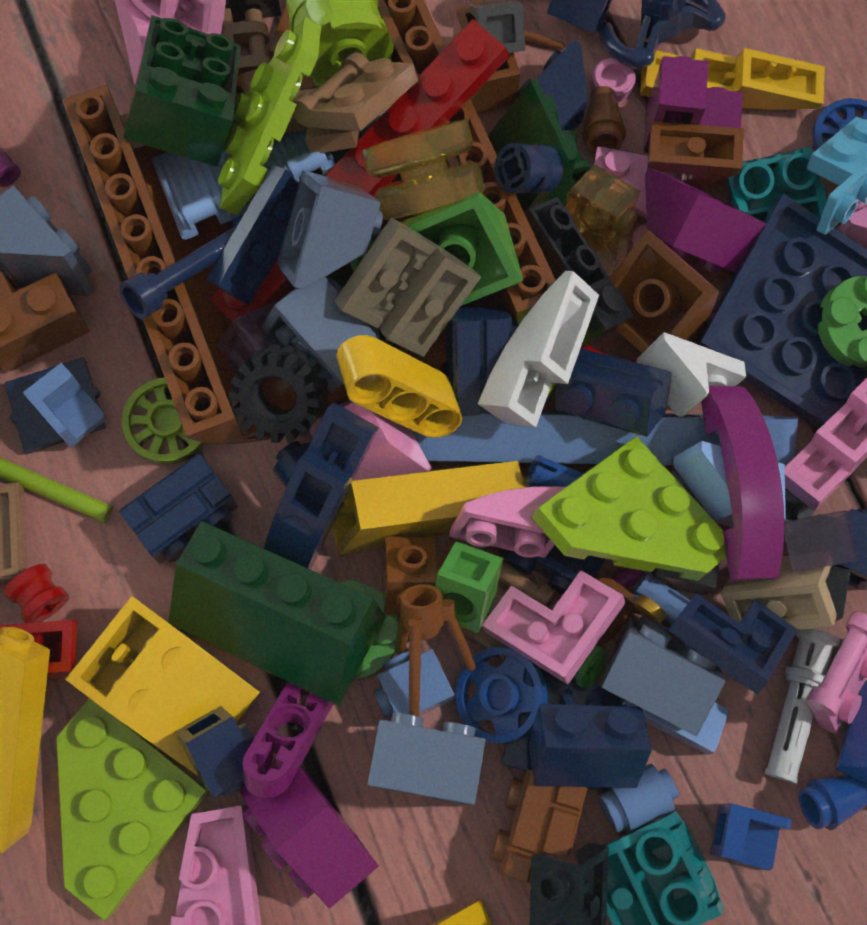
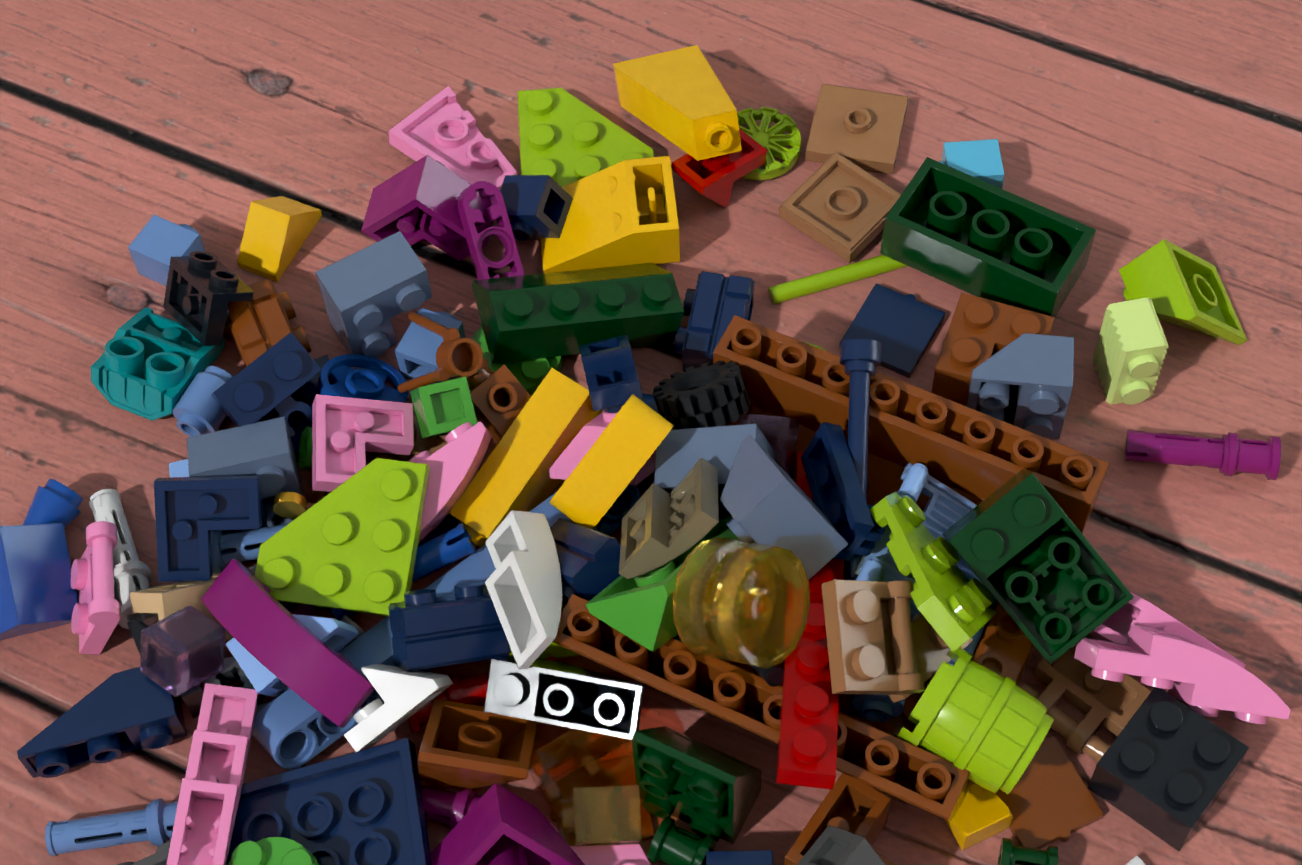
camera: 145 degrees right, 15 degrees down
red wheel [4,564,69,623] -> none
medium blue panel [23,362,107,448] -> none
dark blue wheel [494,143,563,194] -> none
blue panel [710,803,792,870] -> none

